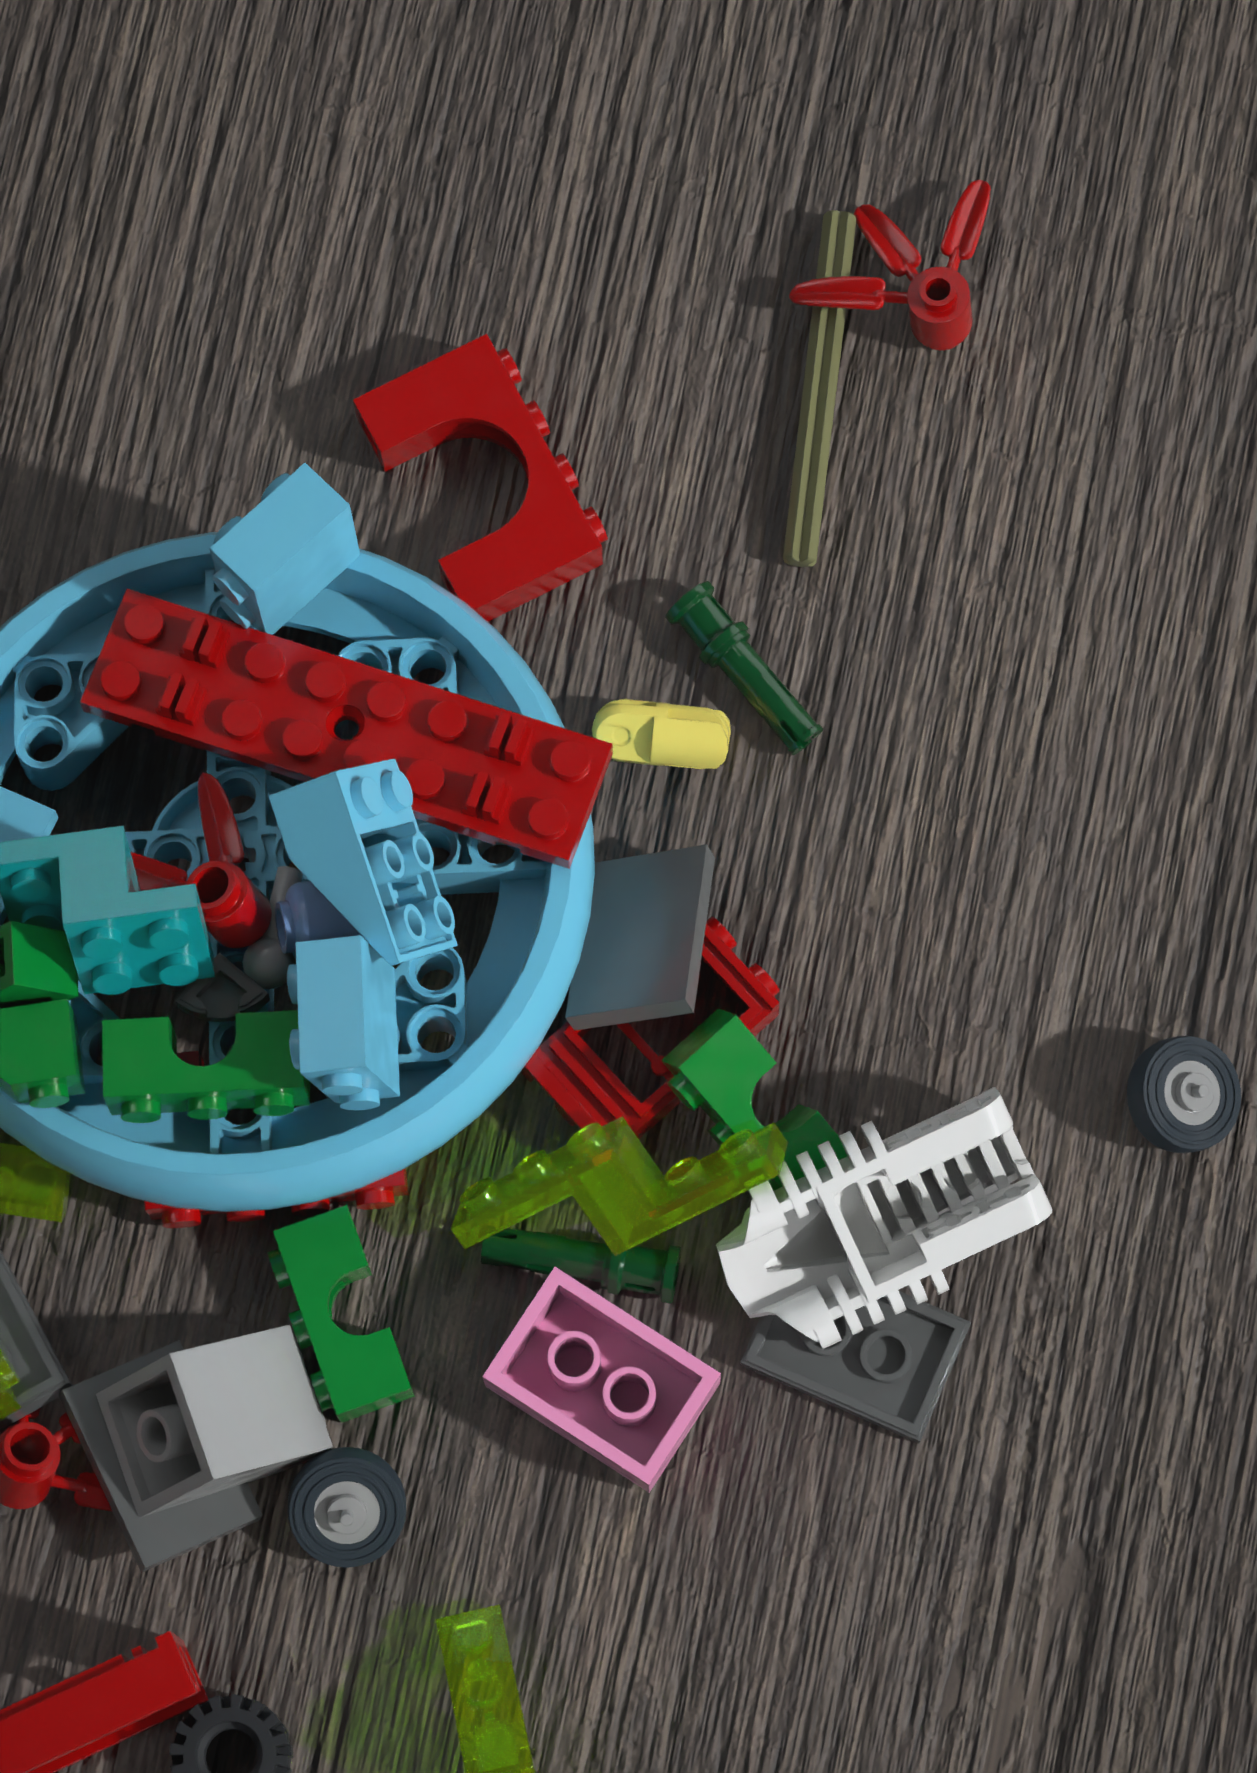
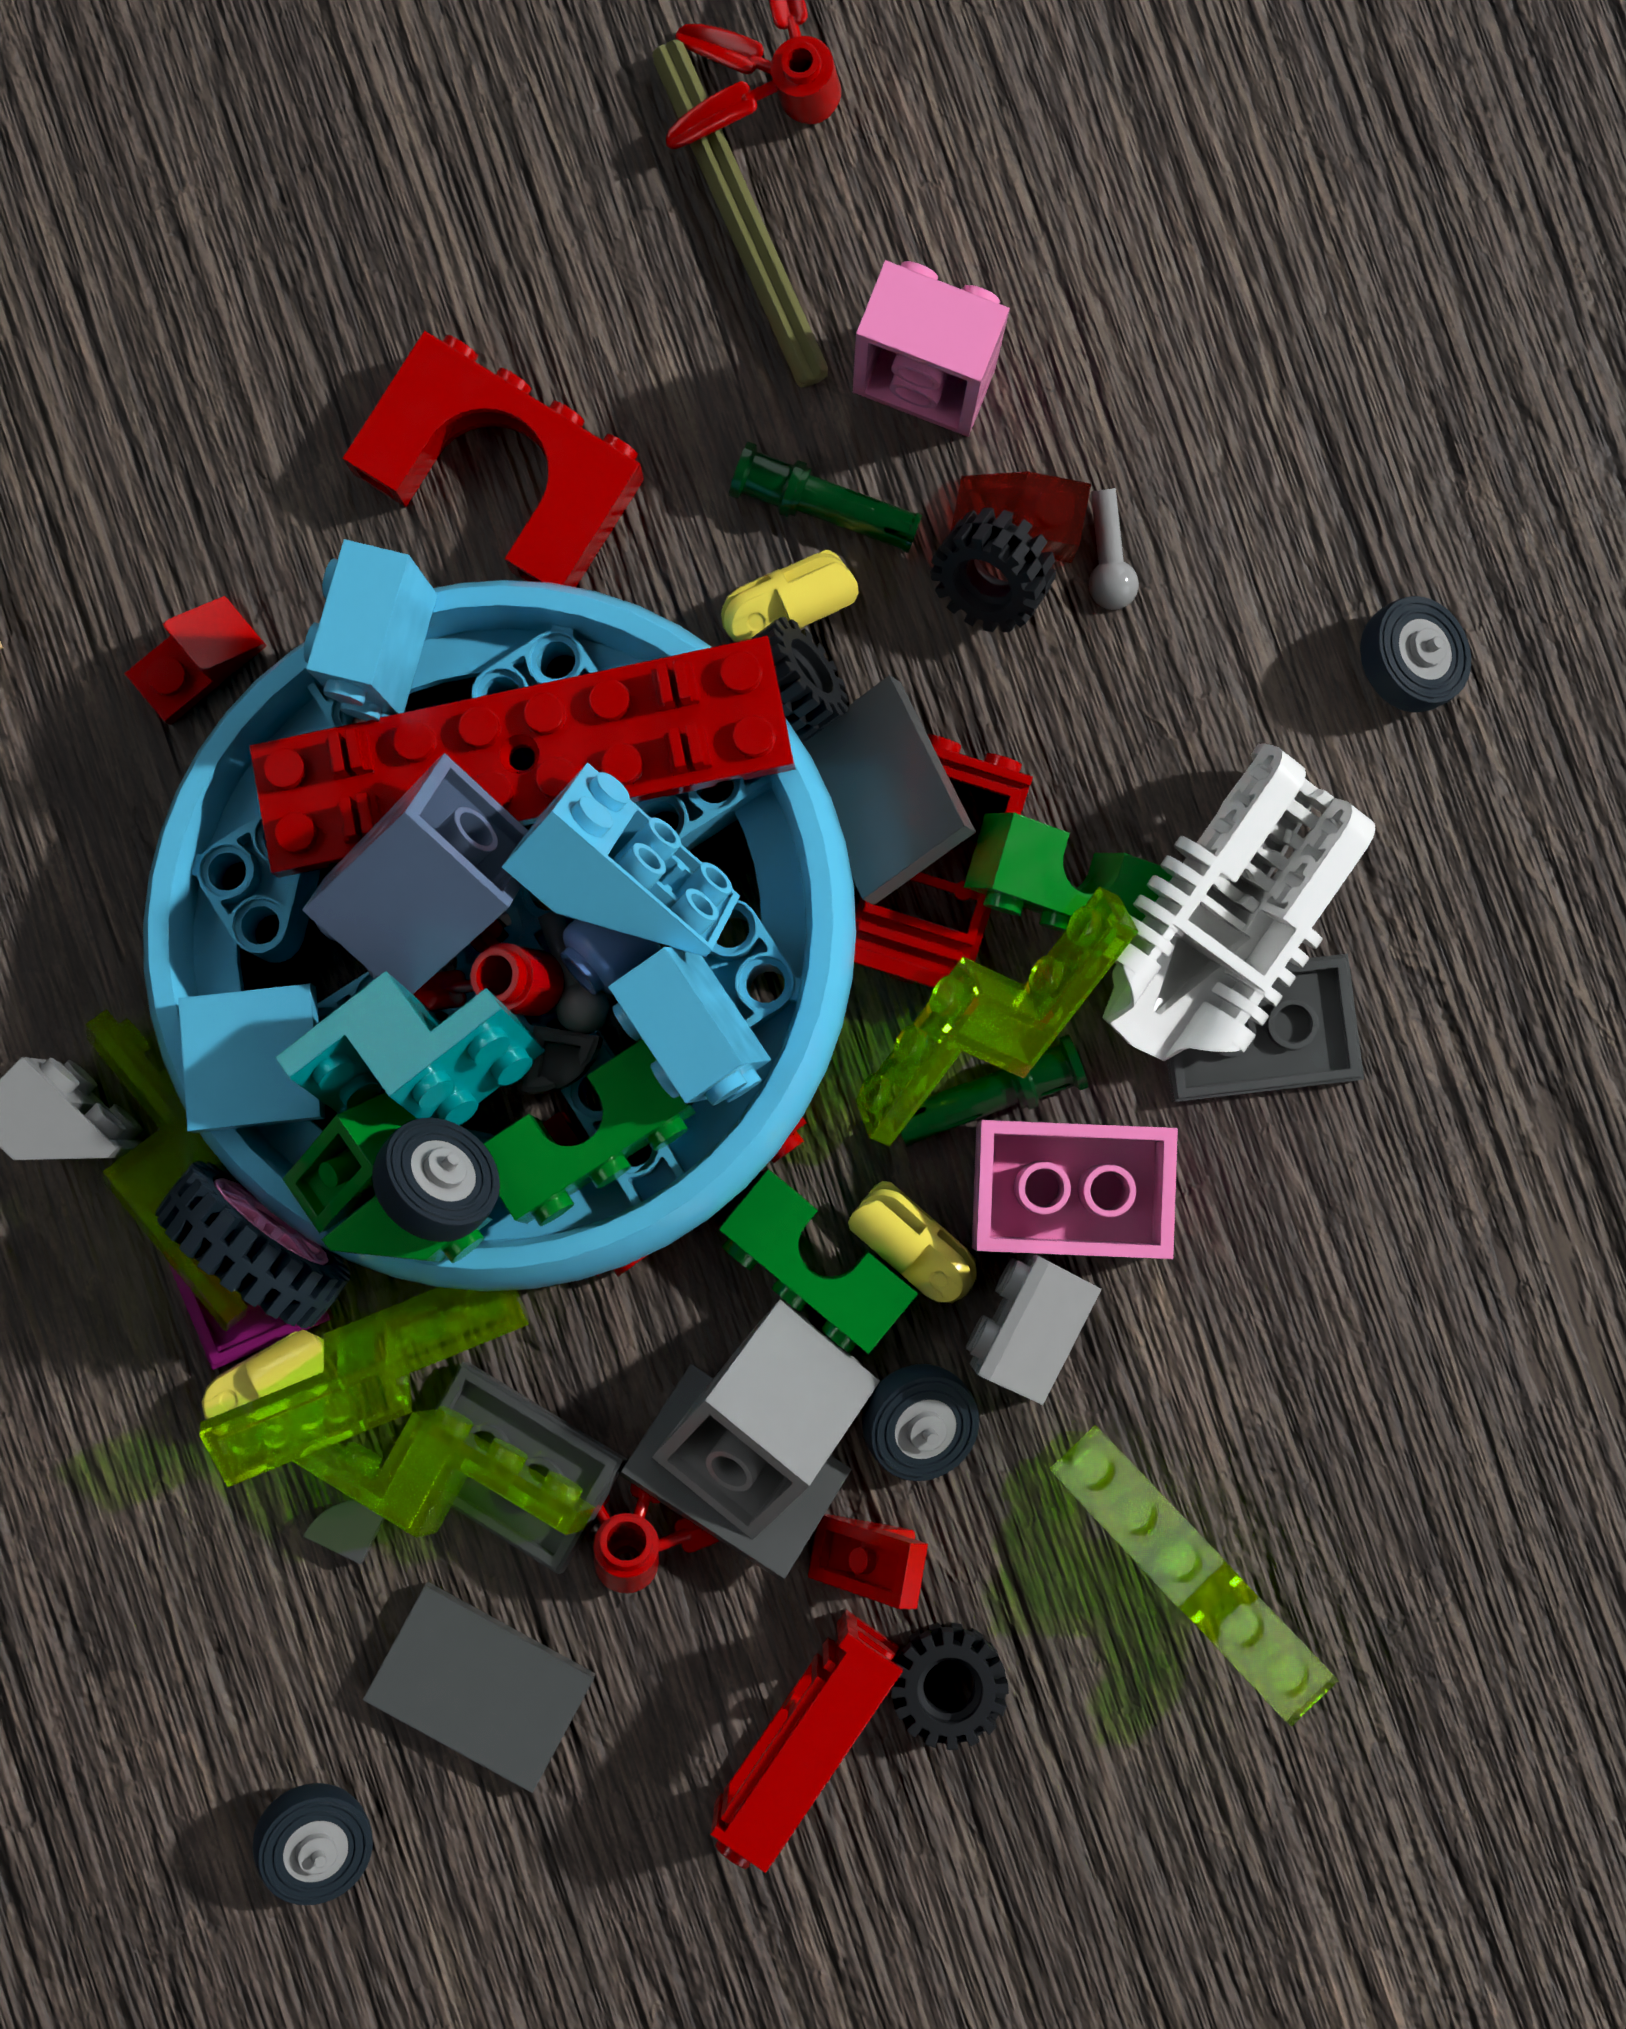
camera: 35 degrees left, 10 degrees up
none -> red slope [124,596,267,725]
none -> sand blue slope [302,753,528,994]
none -> black wheel [372,1118,500,1242]
none -> black tyre [751,617,849,742]
none -> red slope [808,1514,928,1609]
none -> light yellow arm [848,1181,977,1303]
none -> bright pink brick [853,260,1010,437]
none -> black tyre [930,508,1056,633]
none -> clear red slope [950,471,1091,563]
none -> light grey slope [966,1253,1102,1405]
none -> light grey bar [1088,488,1139,610]

